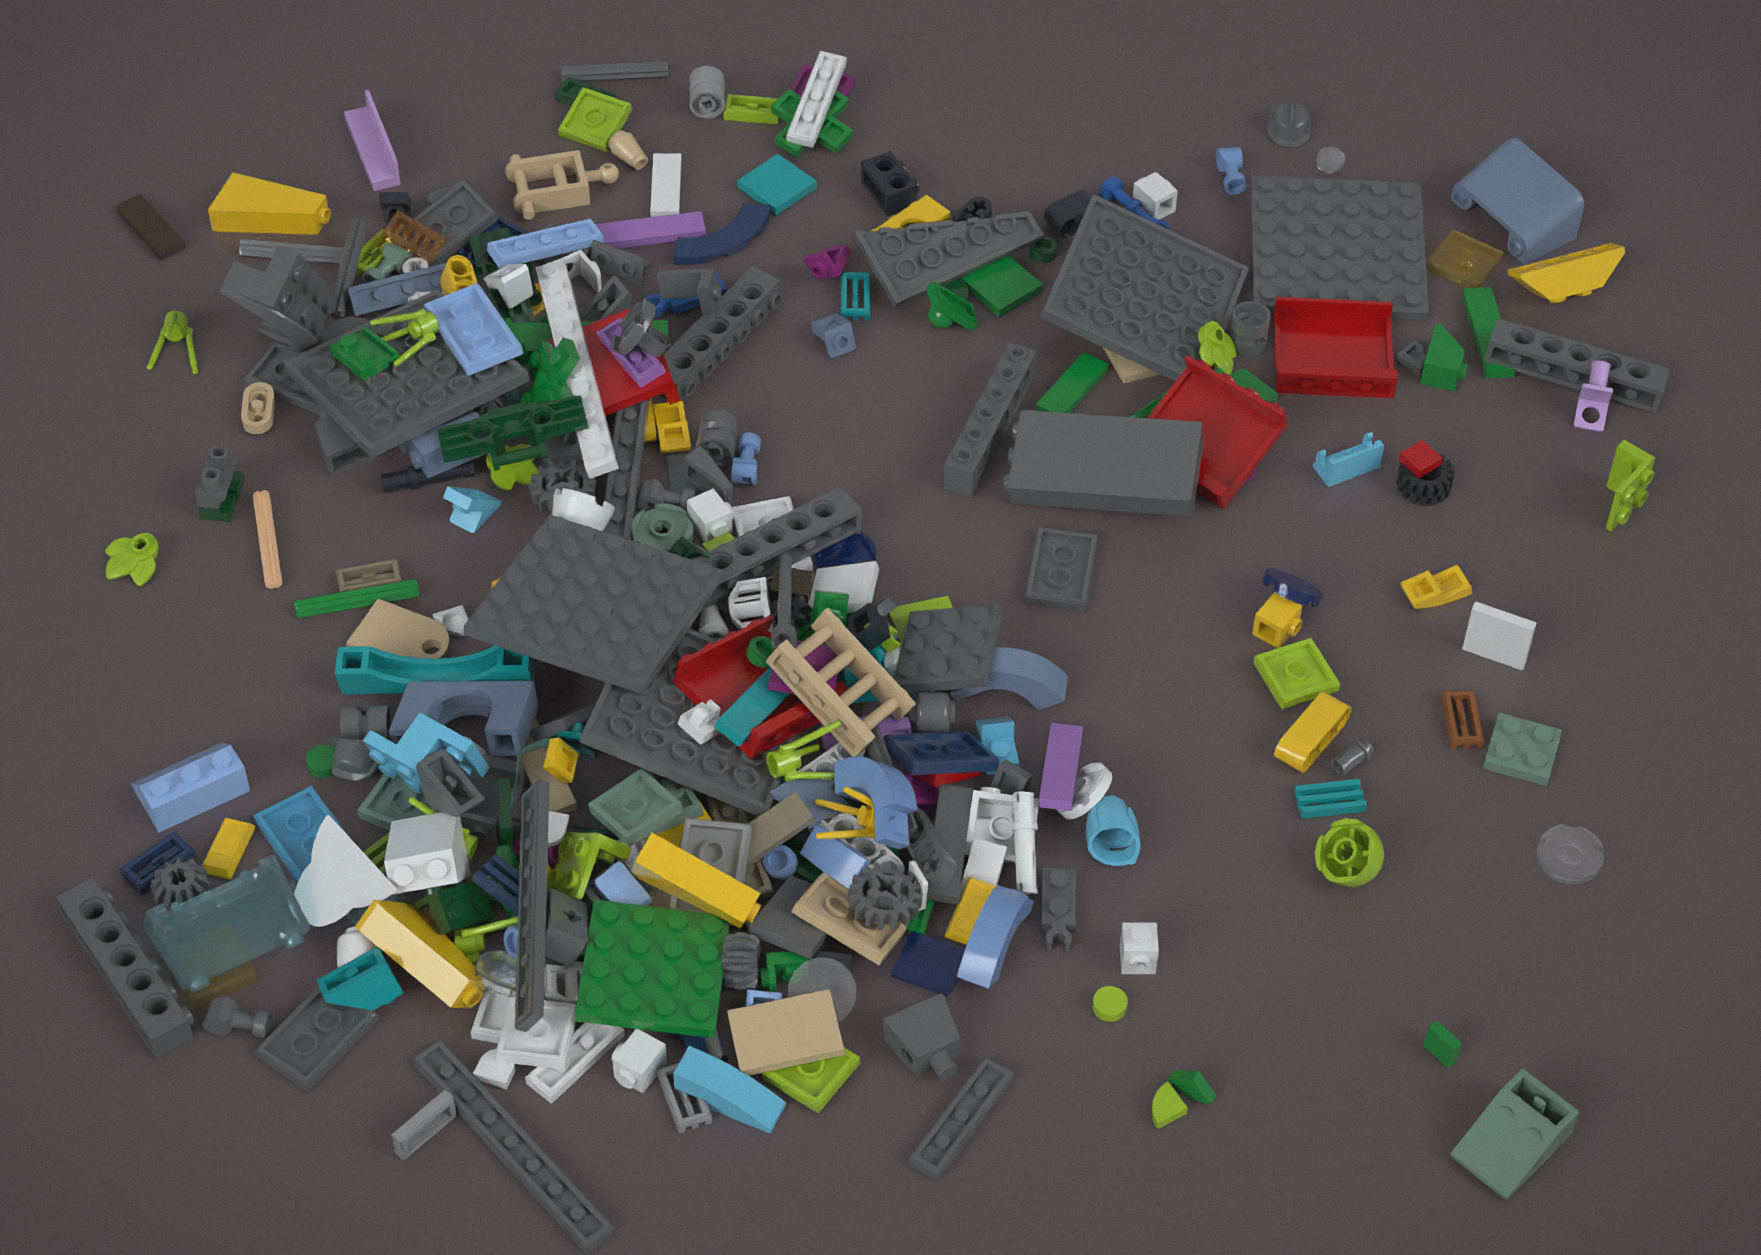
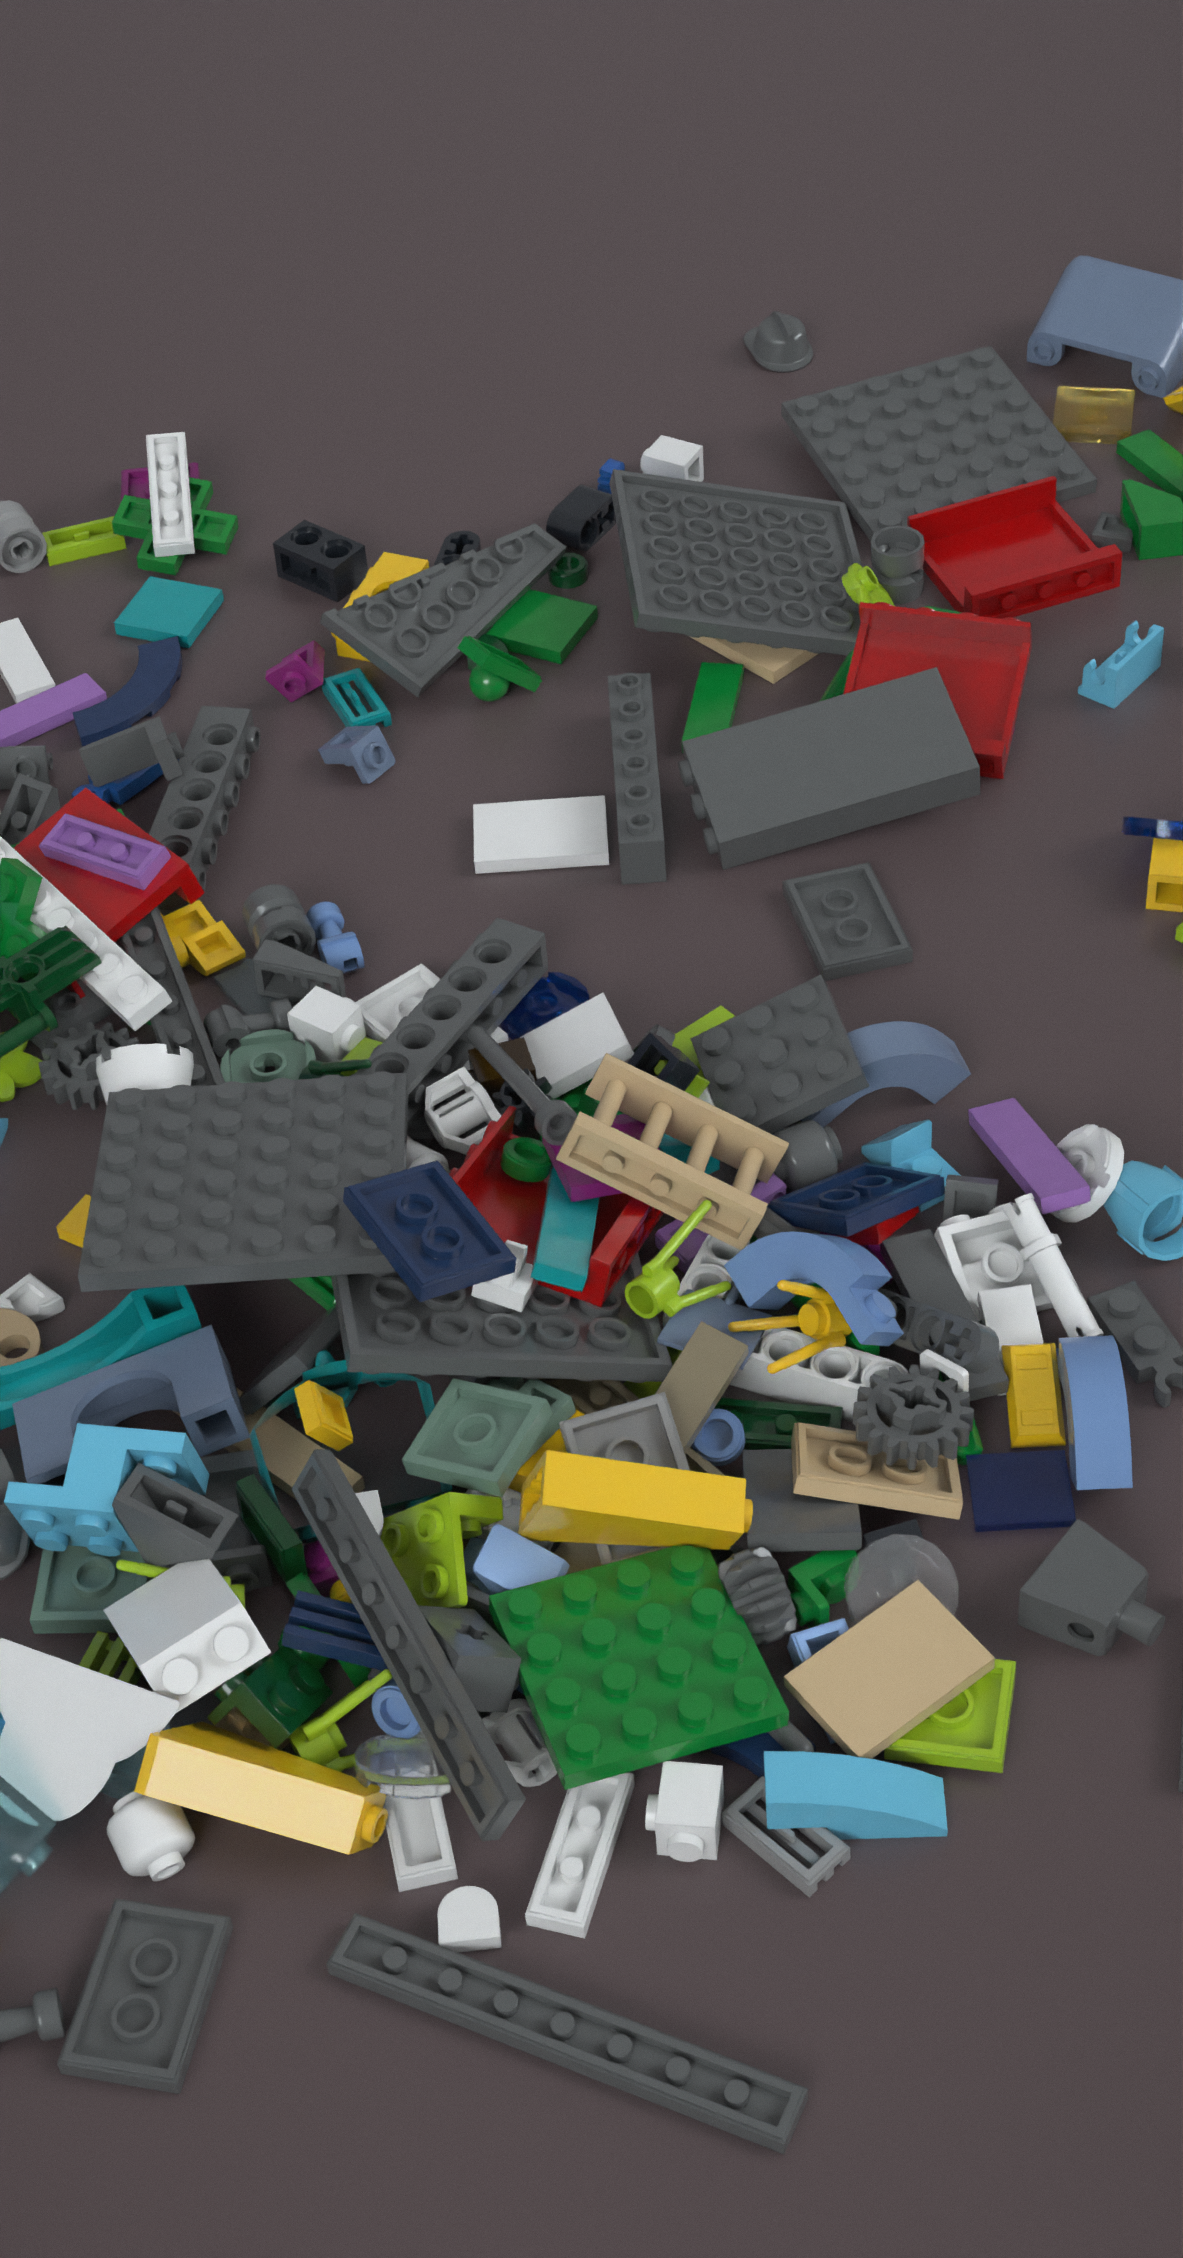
camera: 20 degrees left, 5 degrees down
teal slope [316,946,404,1010] -> none
light grey tile [391,1090,457,1160] -> none
white tile [495,996,576,1070] -> none
dark grey tile [610,299,671,357] -> none
medium blue slope [800,824,871,888] -> none
green tile [811,590,849,626] -> none
medium blue leg [1216,147,1247,195] -> none
clear plate [1316,146,1346,174] -> none
none -> dark blue tile [343,1160,517,1302]
none -> white tile [473,795,609,874]

